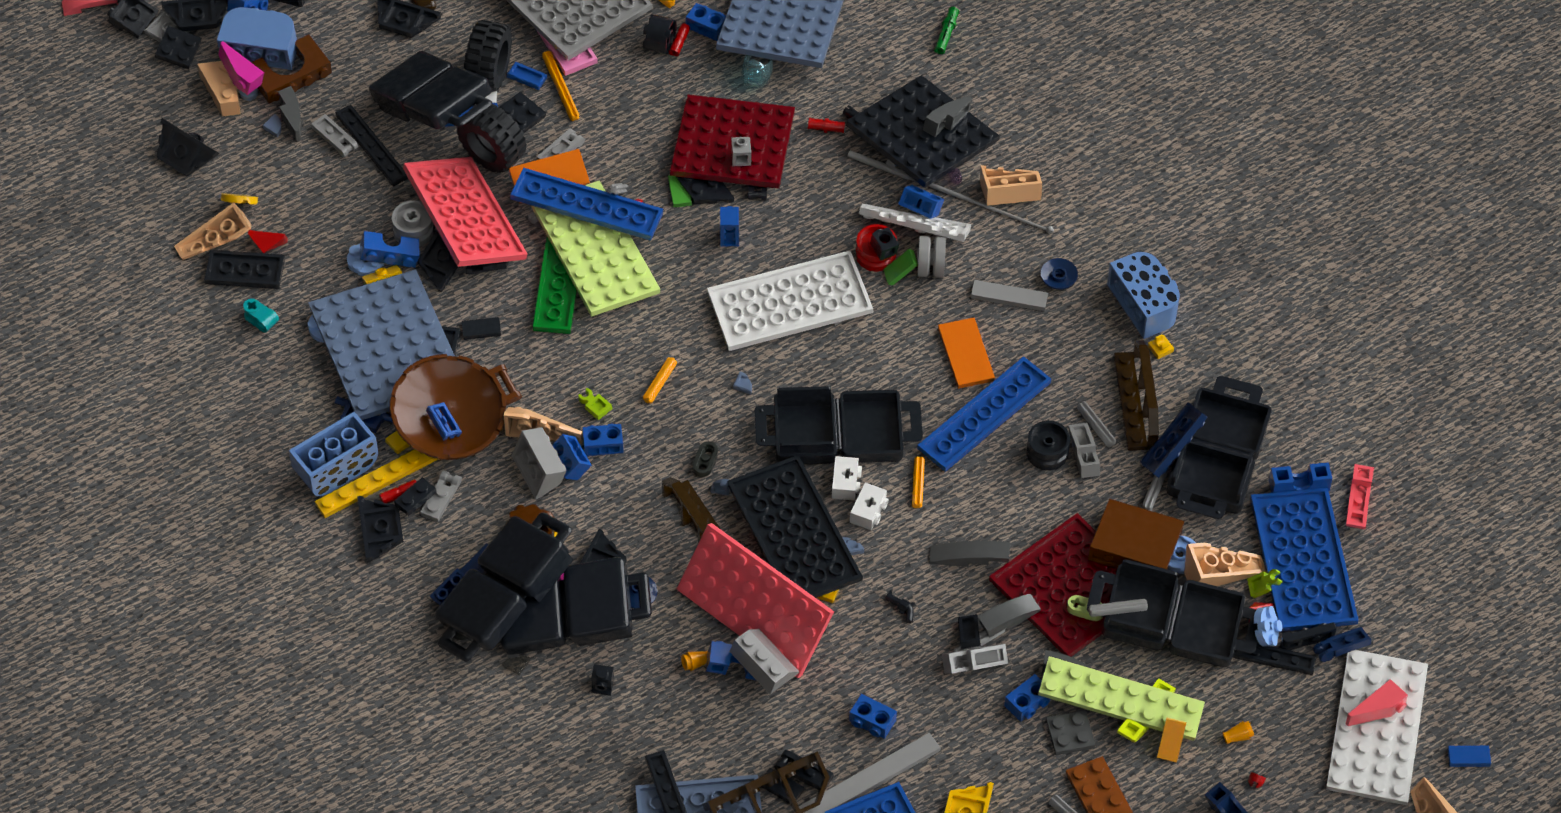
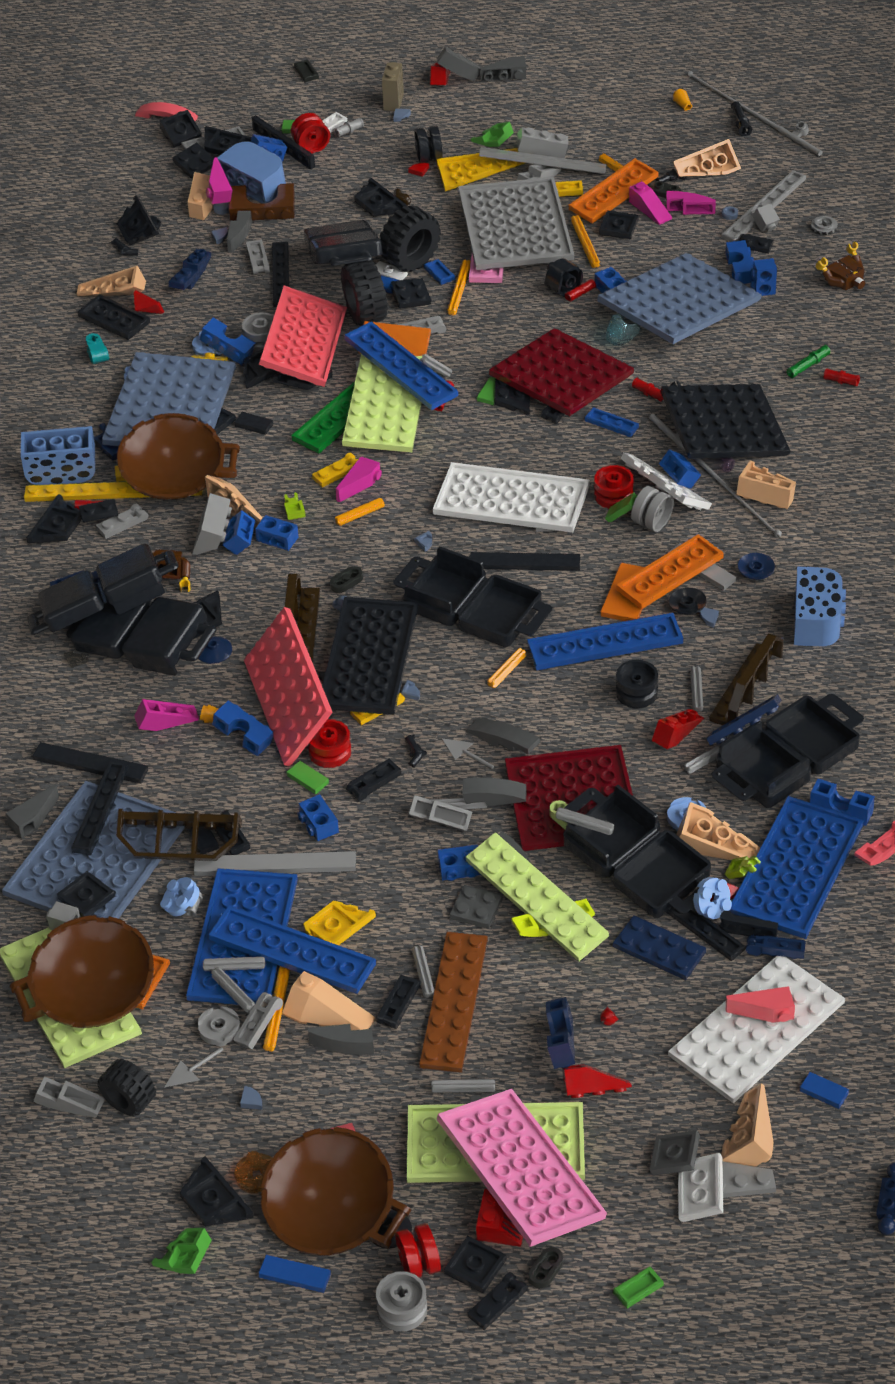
camera: 35 degrees right, 10 degrees down
yellow tile [220,193,258,205] -> none
blue tile [426,402,462,440] -> none
black brick [591,664,614,696] -> none
blue brick [720,206,739,247] -> none
light grey slope [730,629,799,694] -> none
light grey brick [731,137,751,166] -> none
white brick [832,456,862,500] -> none
white brick [850,483,889,530] -> none
black brick [870,227,899,261] -> none
dark grey slope [923,97,972,137] -> none
black tile [958,614,981,649] -> none
light grey slope [1068,423,1100,478] -> none
reddish brown panel [1088,499,1185,569] -> none
yellow tile [1148,334,1174,359] -> none
light orange tile [1157,718,1187,763] -> none
light orange cone [1222,721,1254,744] -> none
none -> black tile [33,742,148,784]
none -> black piece [111,238,138,256]
none -> dark pink slope [134,699,199,731]
none -> dark blue slope [169,249,211,290]
none -> bright green tile [287,761,329,794]
none -> red wheel [308,719,351,768]
none -> yellow plate [312,453,358,488]
none -> dark pink slope [336,457,382,502]
none -> black plate [346,759,402,802]
none -> light grey piece [442,739,494,769]
none -> black tile [470,552,580,571]
none -> blue tile [585,407,639,437]
none -> dark blue plate [613,915,706,980]
none -> orange plate [616,534,724,610]
none -> red slope [652,709,704,749]
none -> black dish [669,587,707,615]
none -> sand blue tile [700,608,719,628]
none -> red pin [823,368,860,386]

